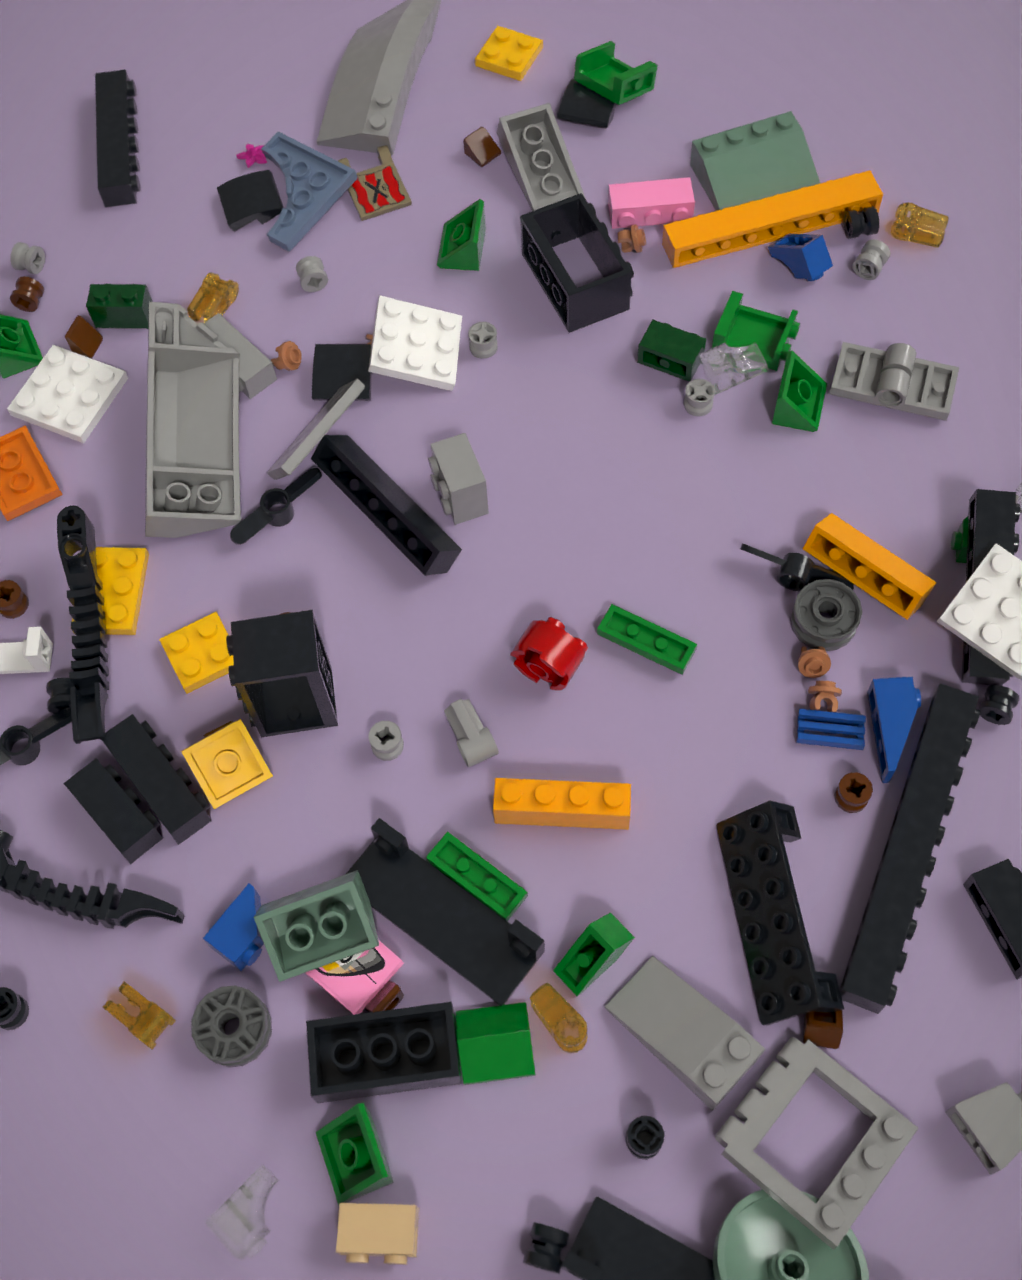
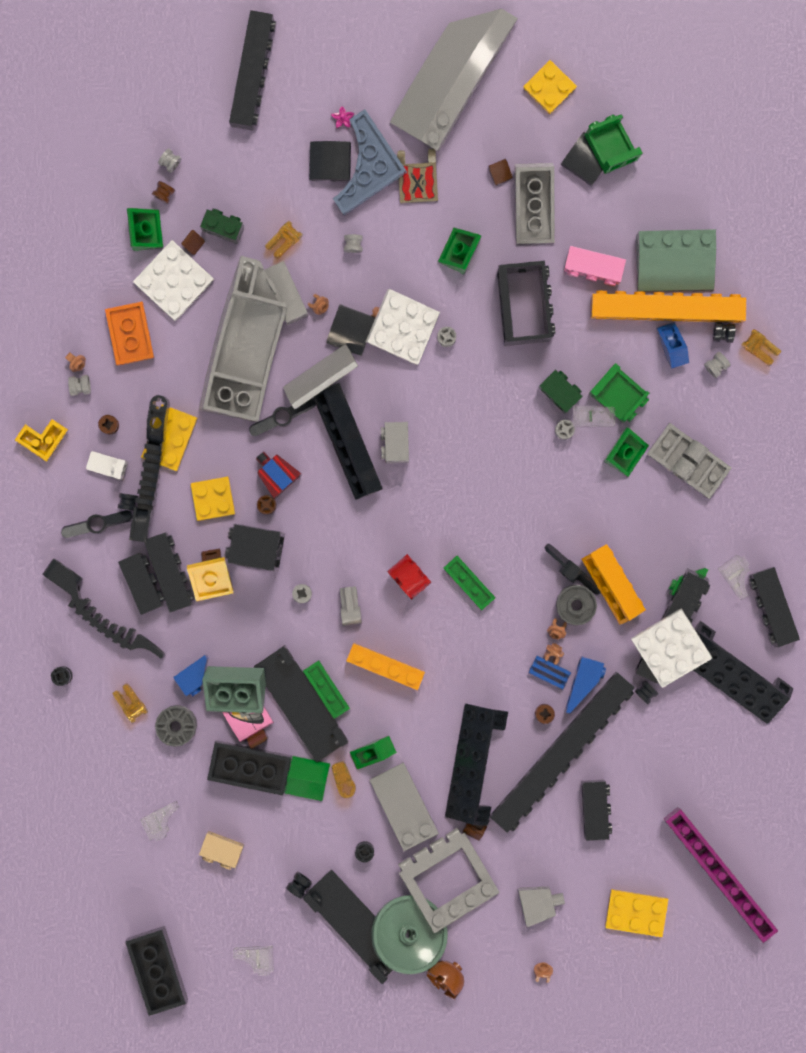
camera: 10 degrees right, 25 degrees up
green slope [315,1103,394,1205] -> none
nougat plate [618,224,646,253] -> none
none -> torso [256,452,302,499]

